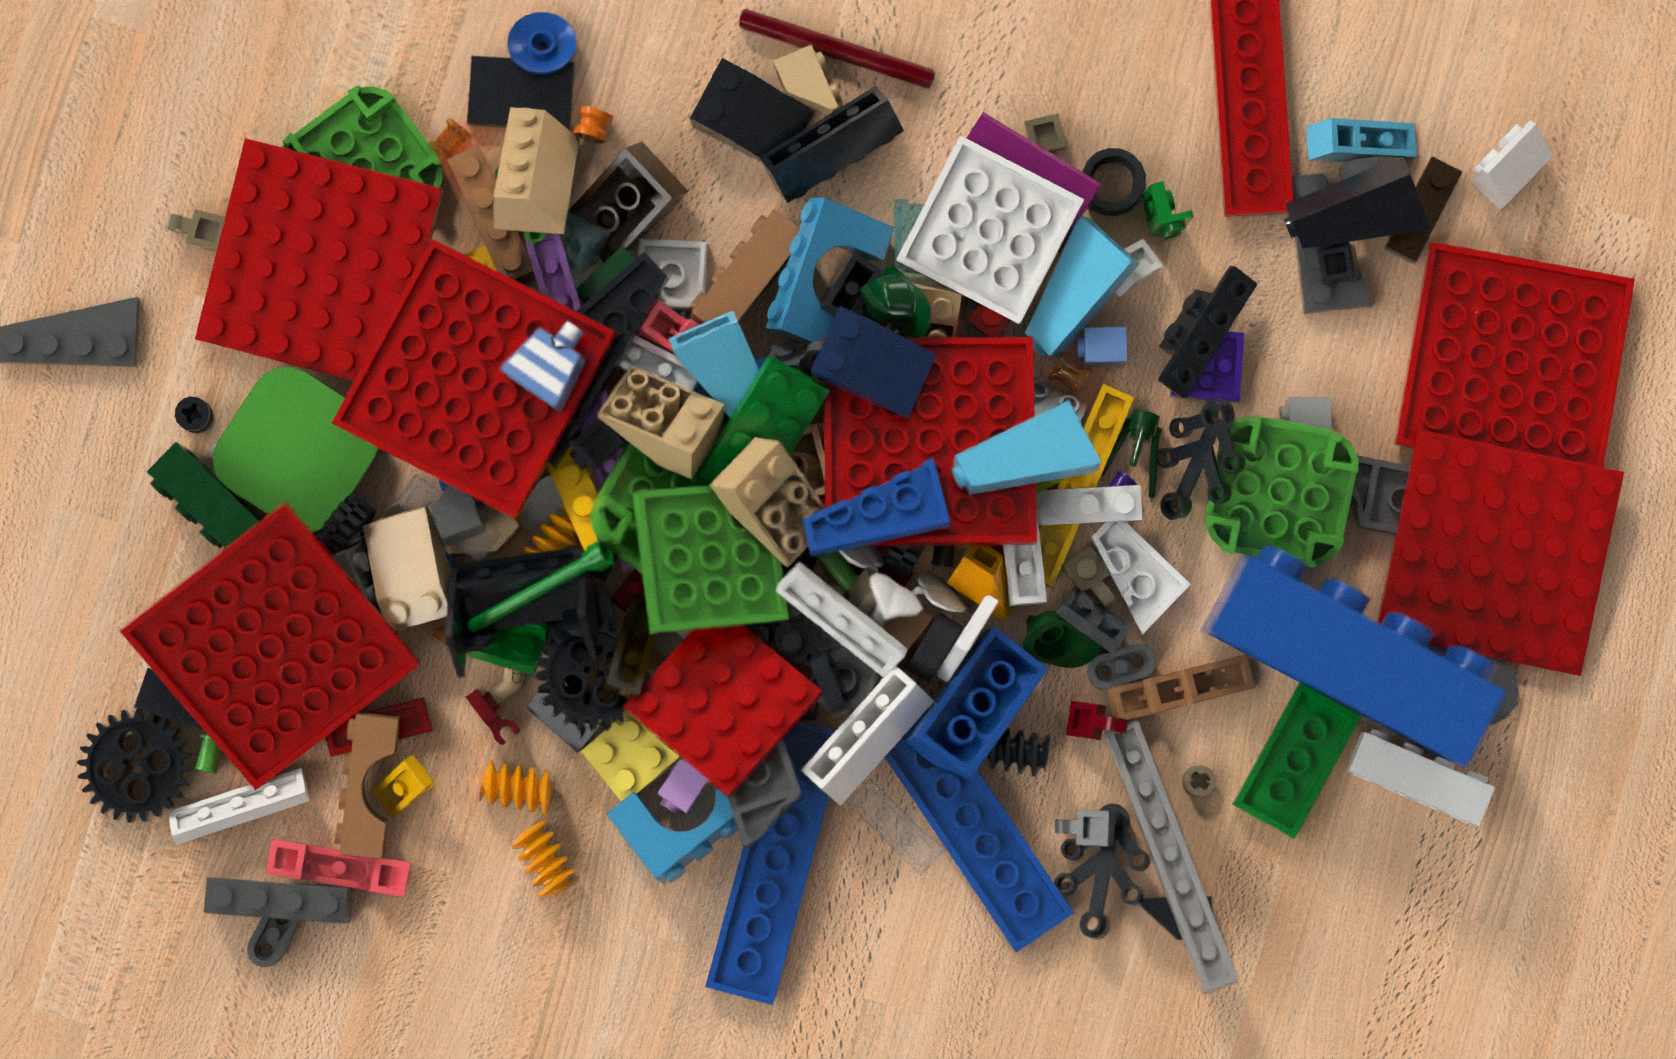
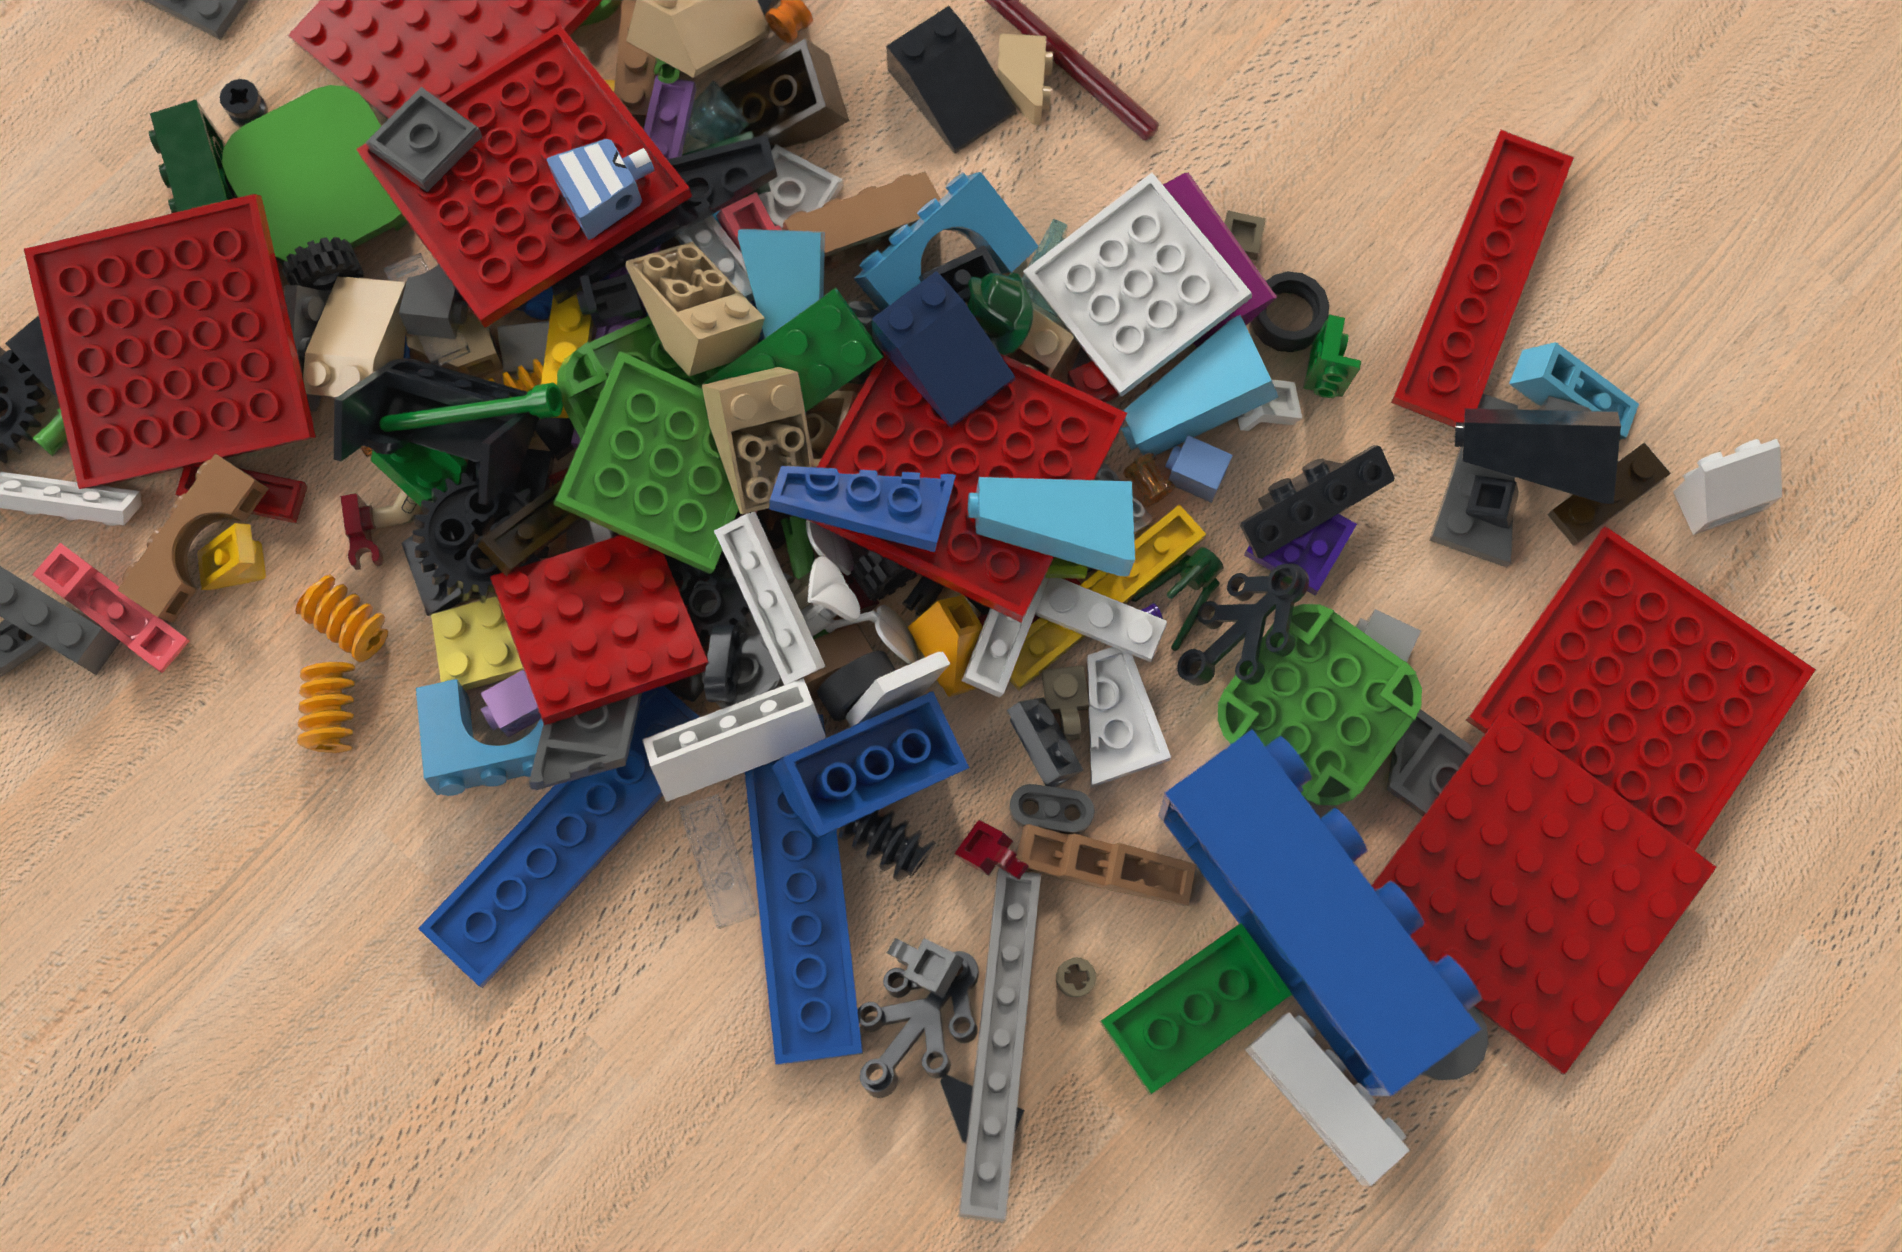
camera: 25 degrees right, 10 degrees down
black brick [759,86,904,203] -> none
dark green piece [1023,610,1101,668] -> none
none -> dark grey tile [365,87,483,192]

